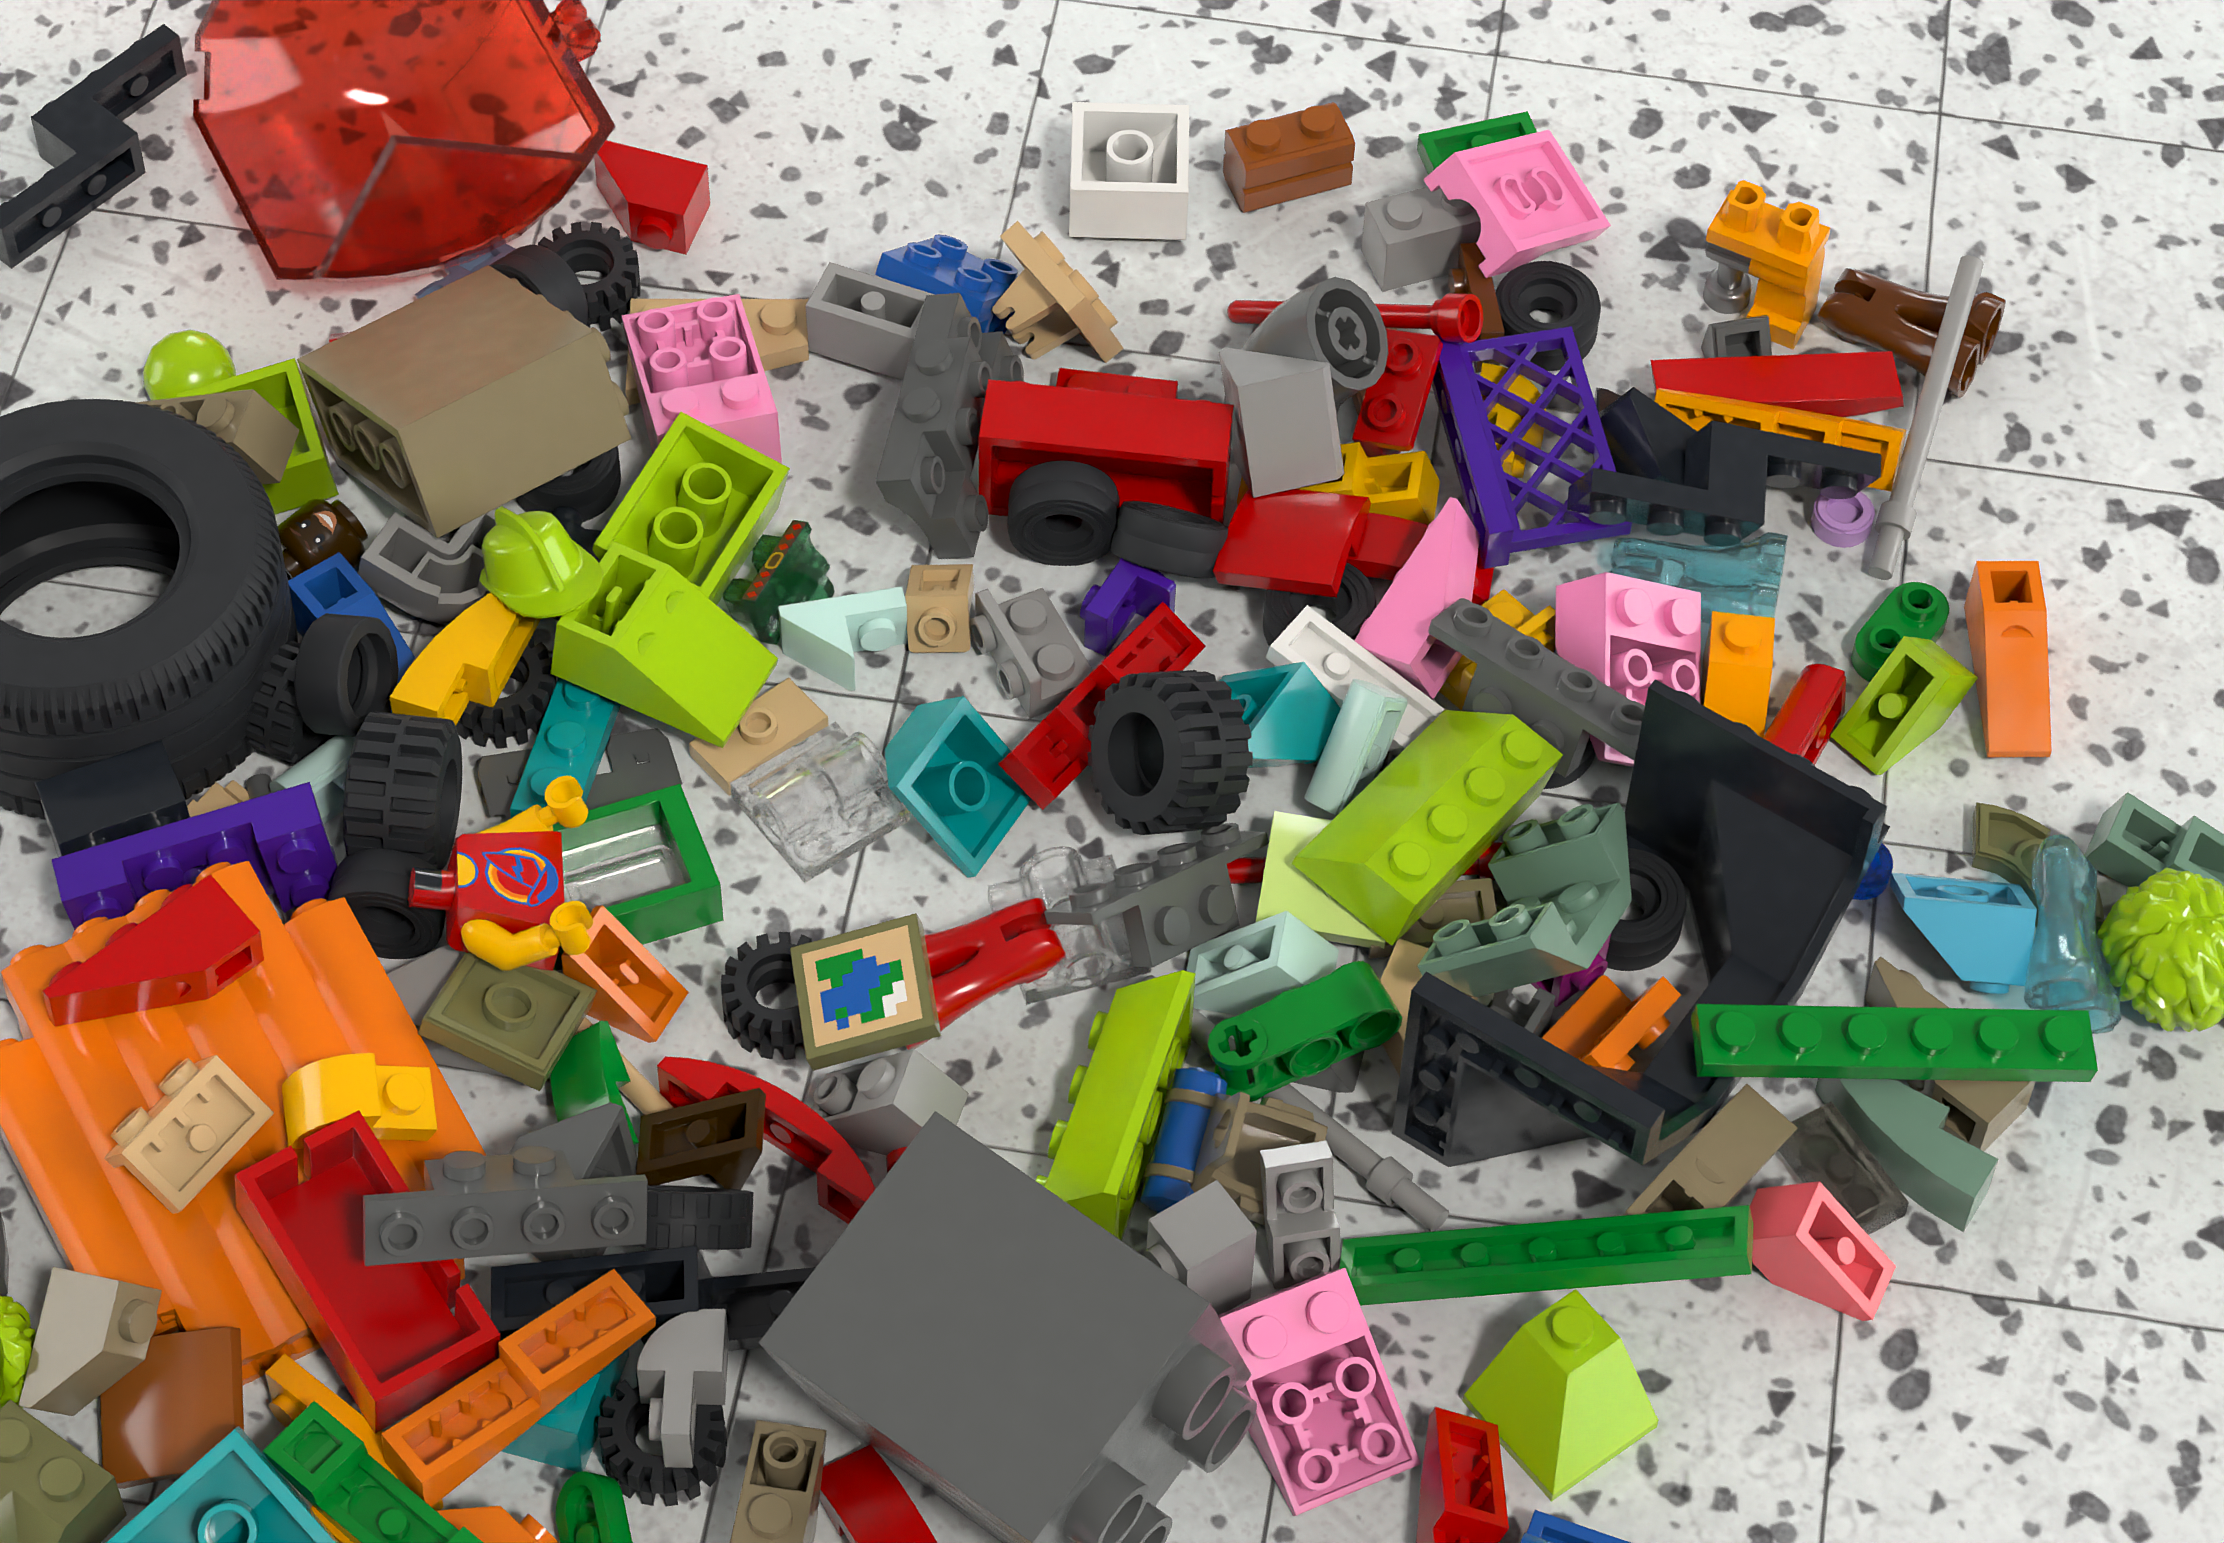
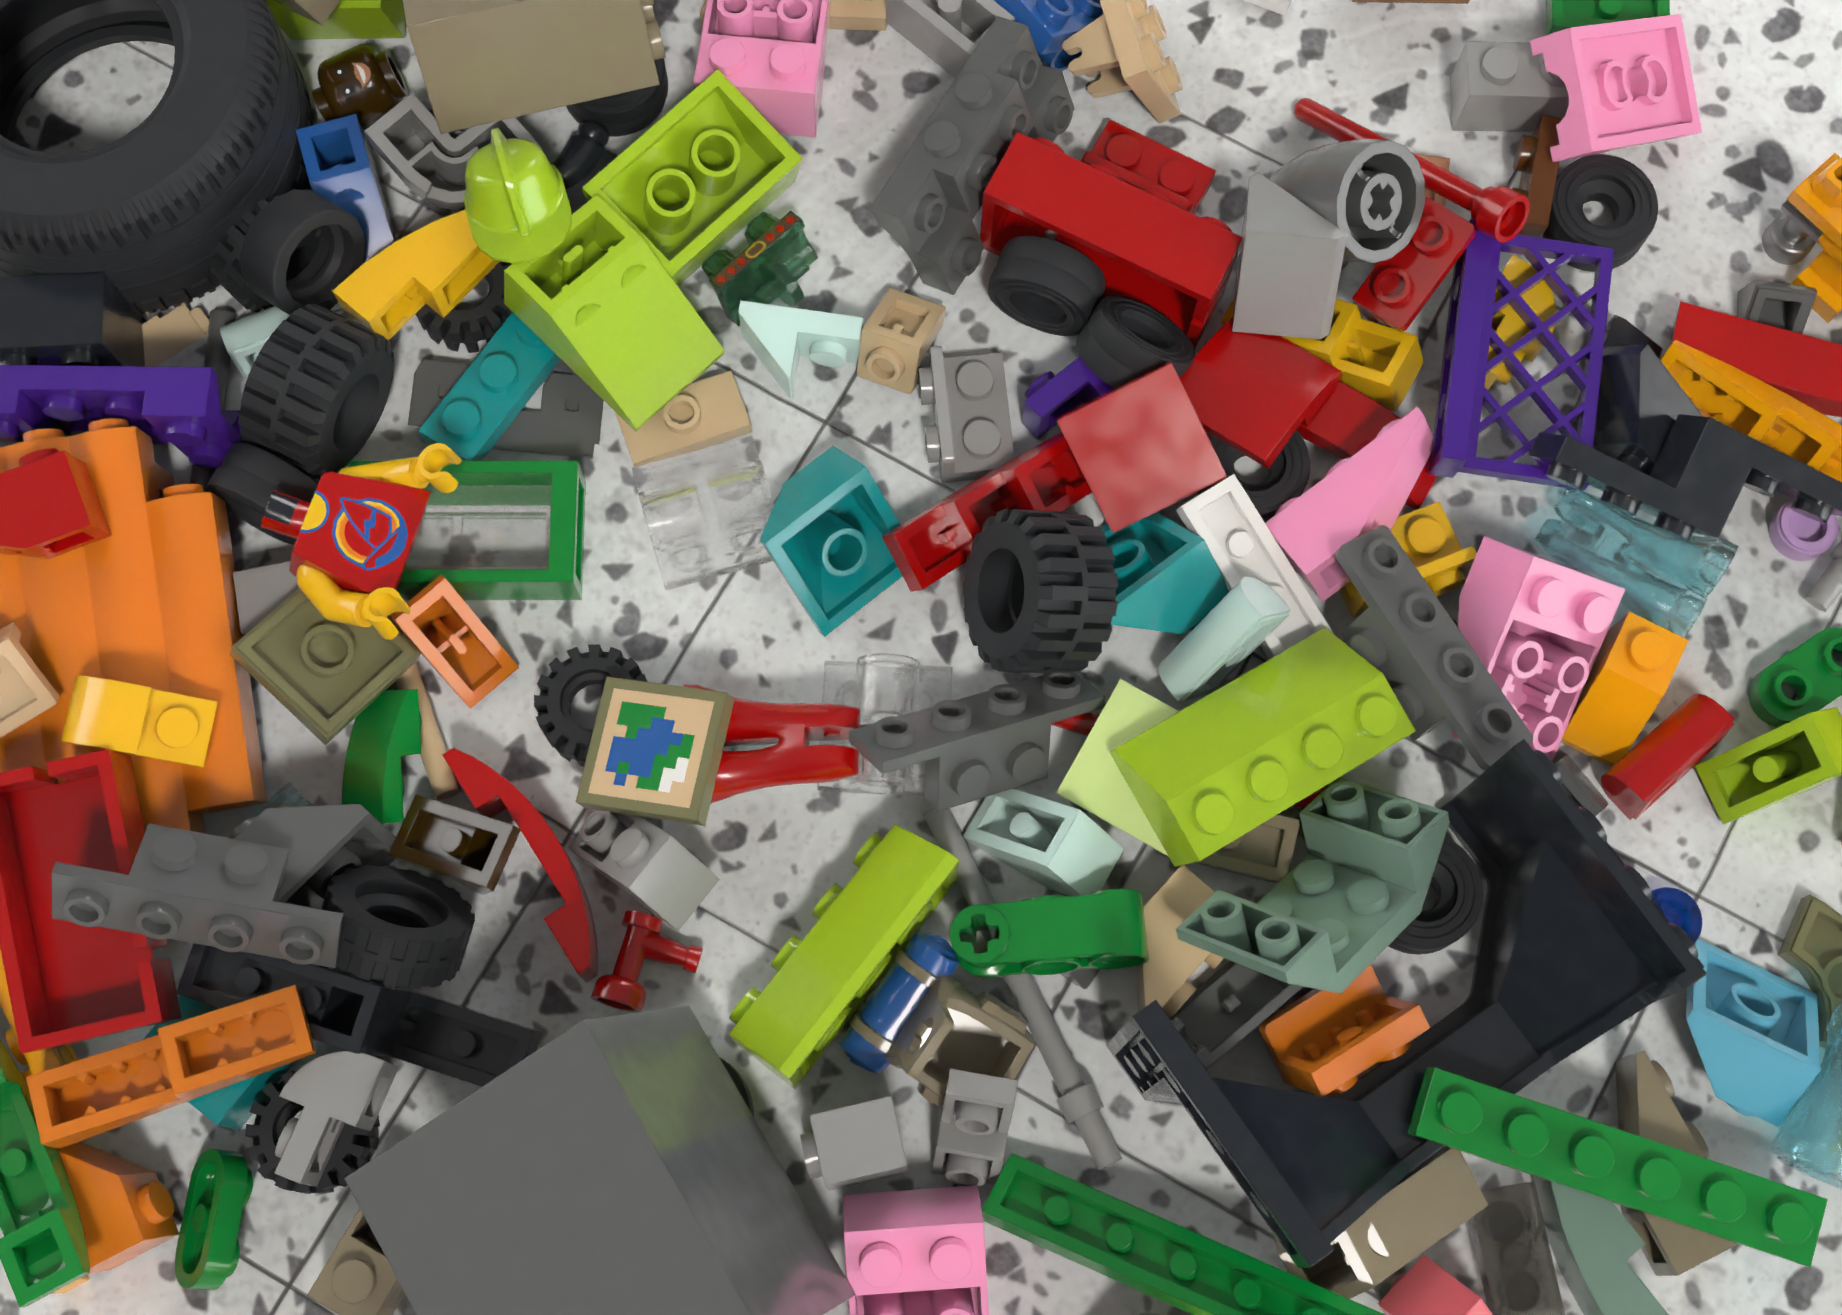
camera: 20 degrees right, 20 degrees up
none -> tile [1057,361,1227,533]

